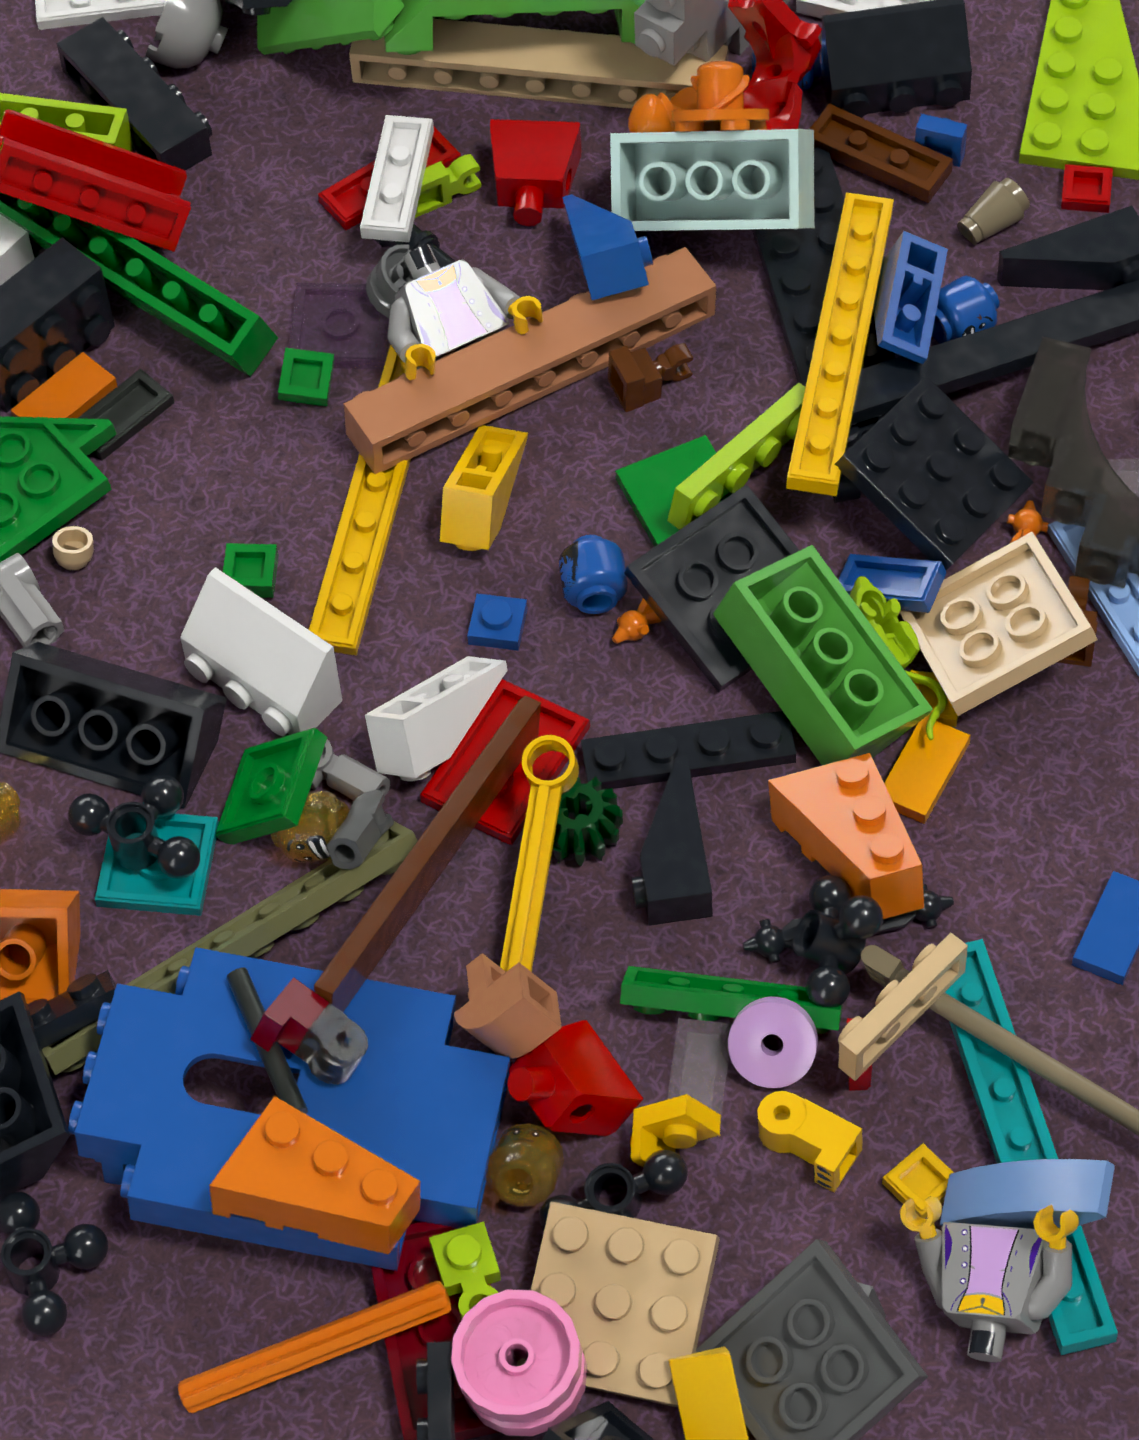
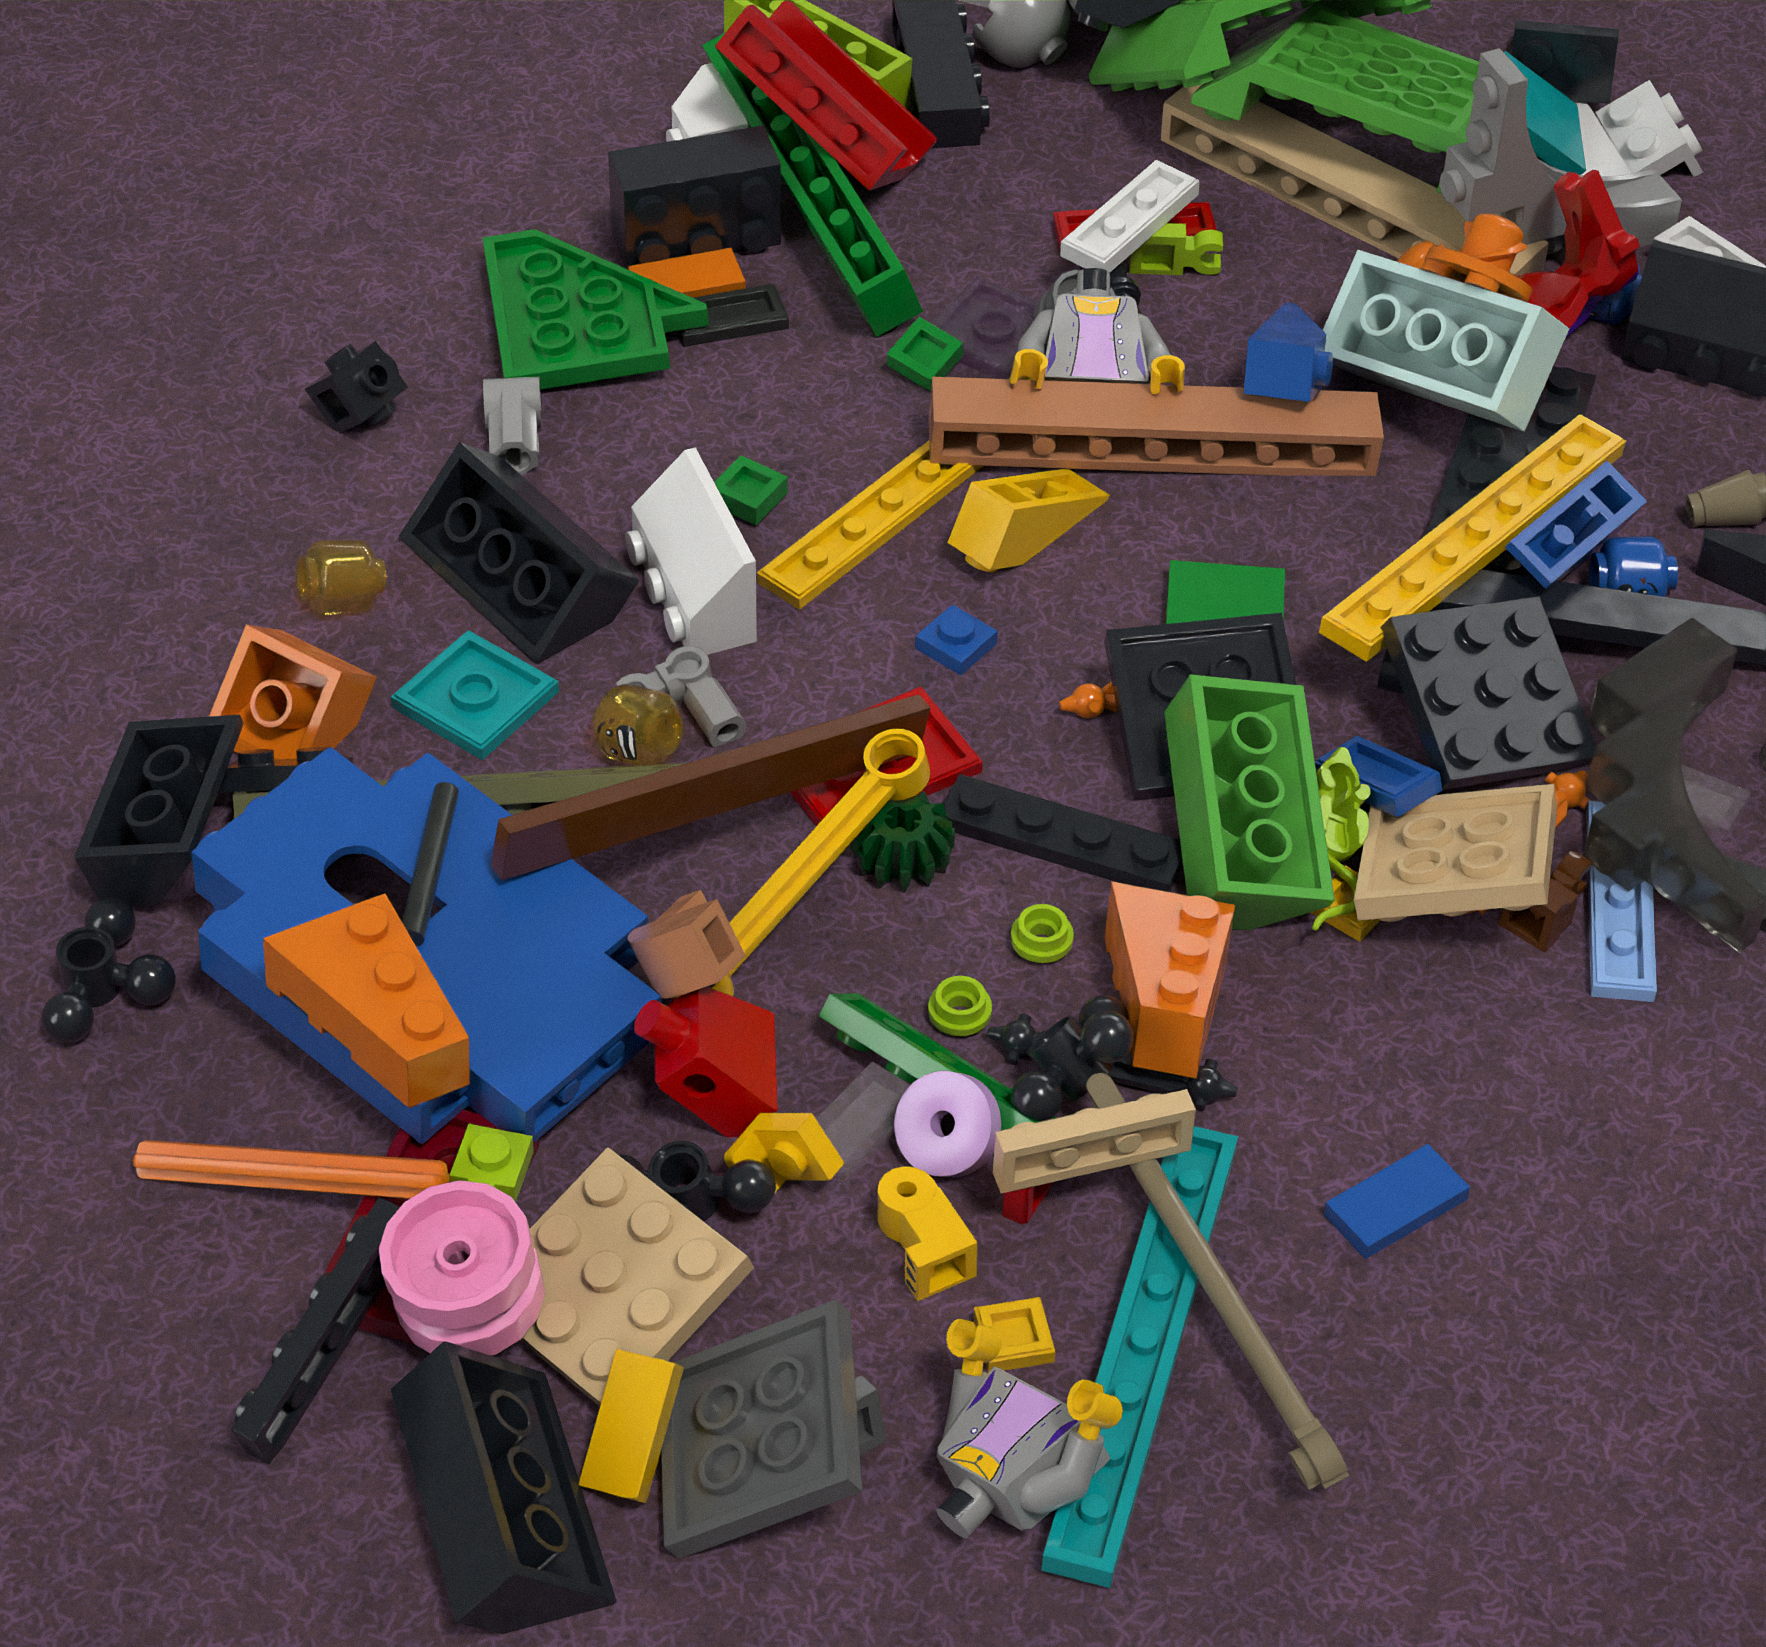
camera: 25 degrees right, 10 degrees down
tan hinge [52,526,94,570] -> none
black piece [68,775,200,879] -> none
green tile [215,727,327,844] -> none
leg [250,977,368,1085] -> none
dark grey bar [326,790,394,869] -> none
white slope [365,656,508,781] -> none
clear yellow head [487,1123,564,1207] -> none
red torso [490,119,582,226] -> none
blue head [559,535,628,614] -> none
reddish brown piece [608,343,694,413] -> none
black slope [631,755,713,926] -> none
lime plate [667,383,806,530] -> none
reddish brown plate [809,104,953,203] -> none
light orange tile [884,716,971,824] -> none
blue plate [915,114,967,167] -> none
medium blue slope [940,1159,1115,1229] -> none
none -> lime plate [928,976,992,1036]
none -> lime plate [1011,904,1074,963]

